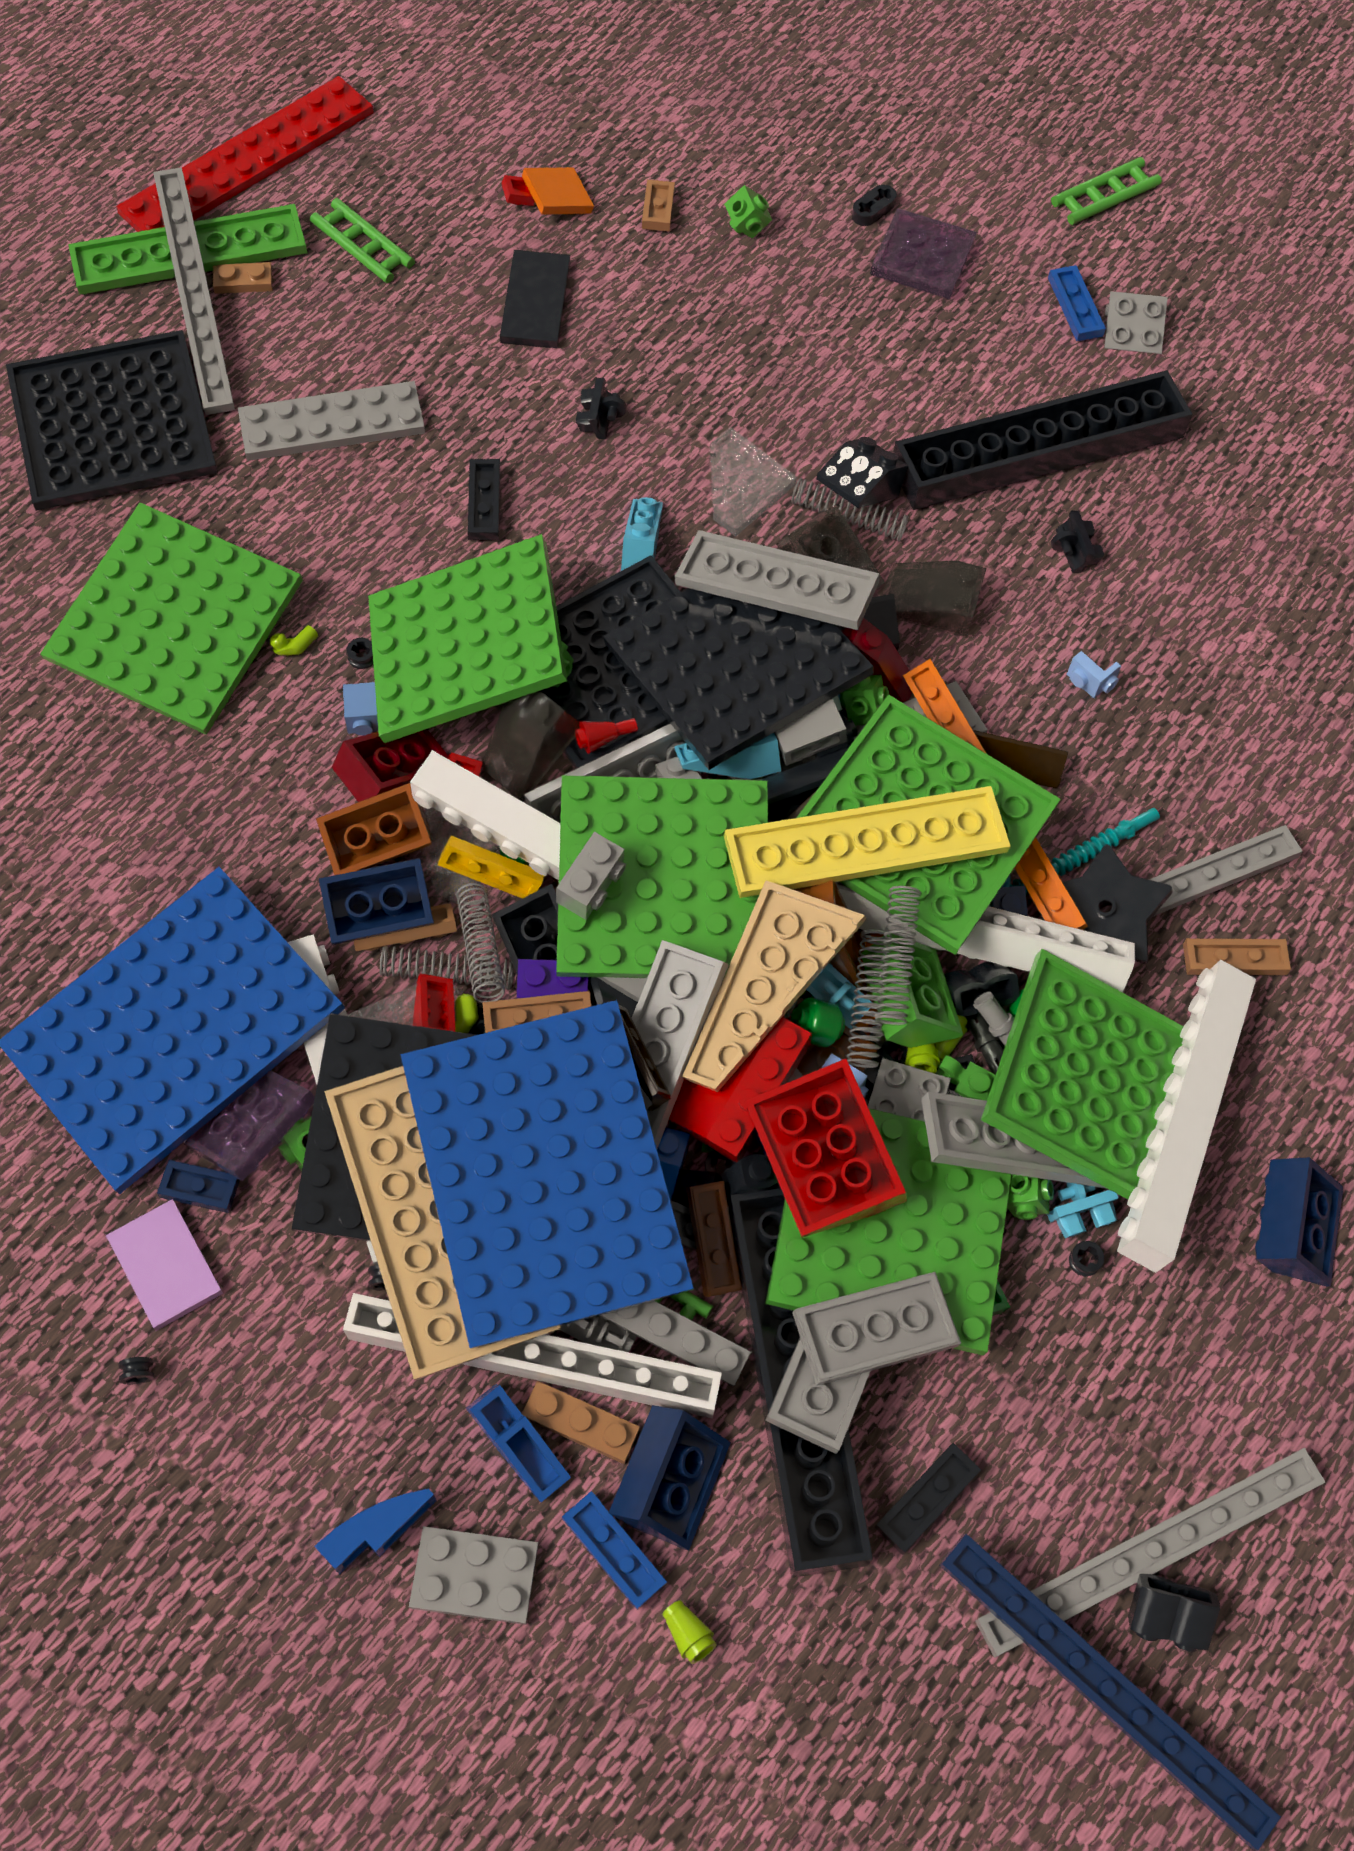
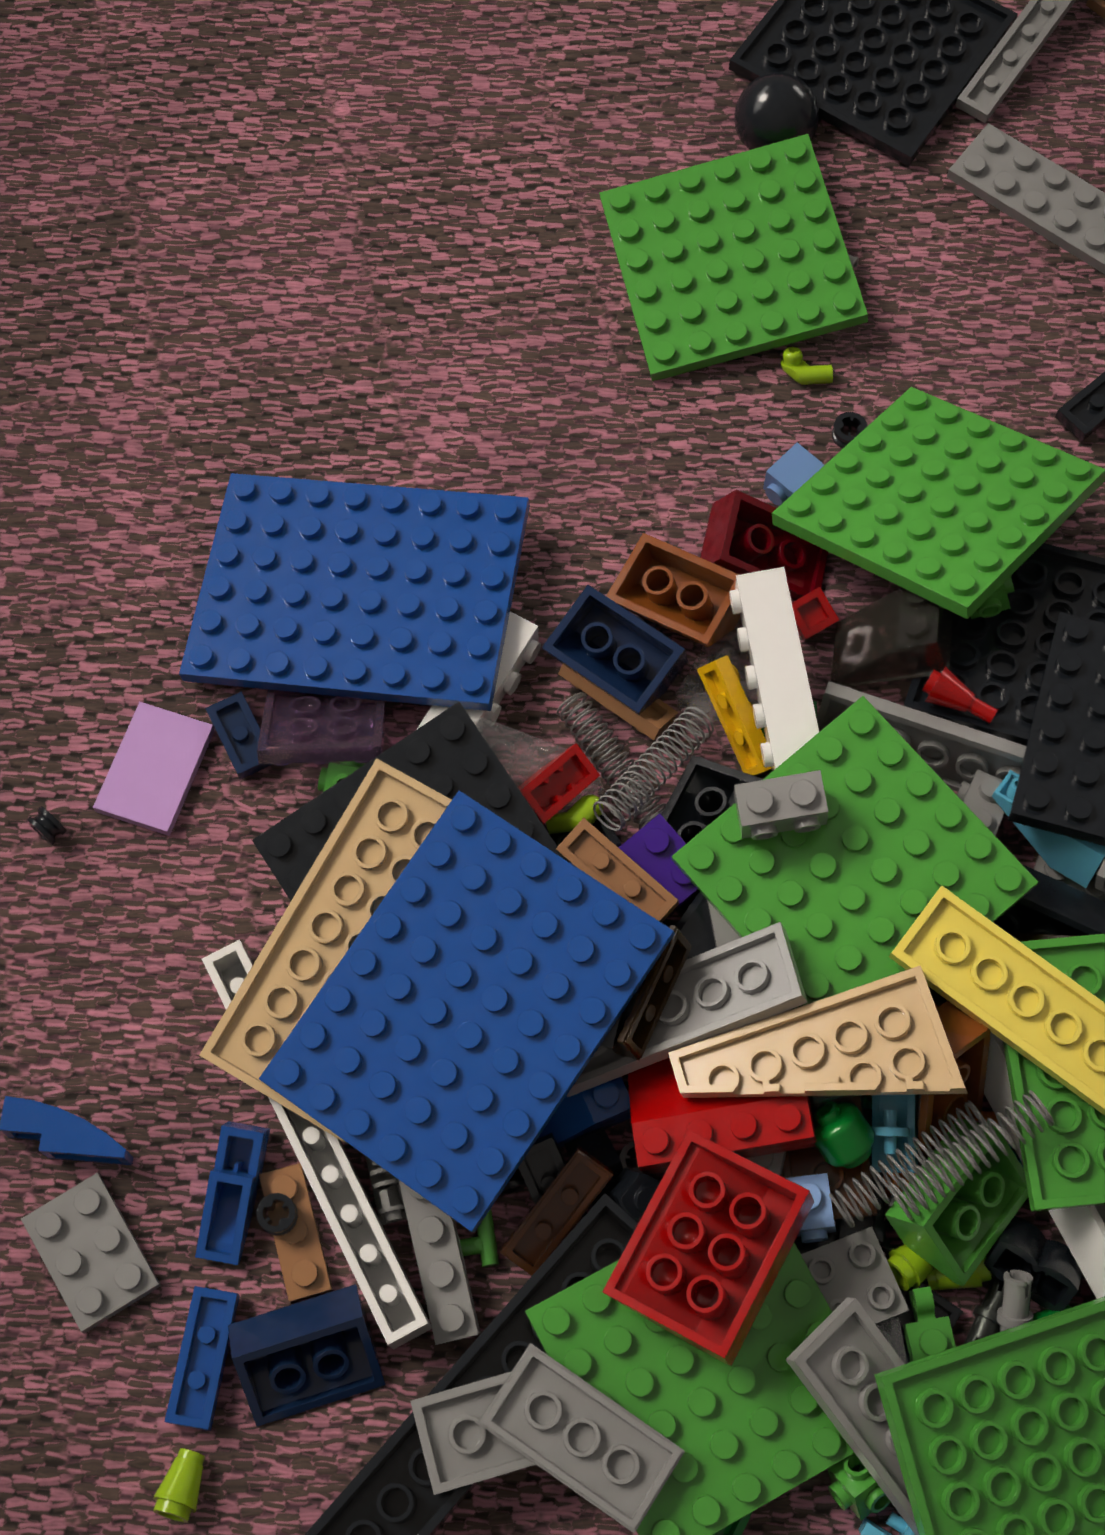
camera: 55 degrees right, 5 degrees up
none -> black bush [256,1193,298,1236]
none -> black piece [734,72,819,150]

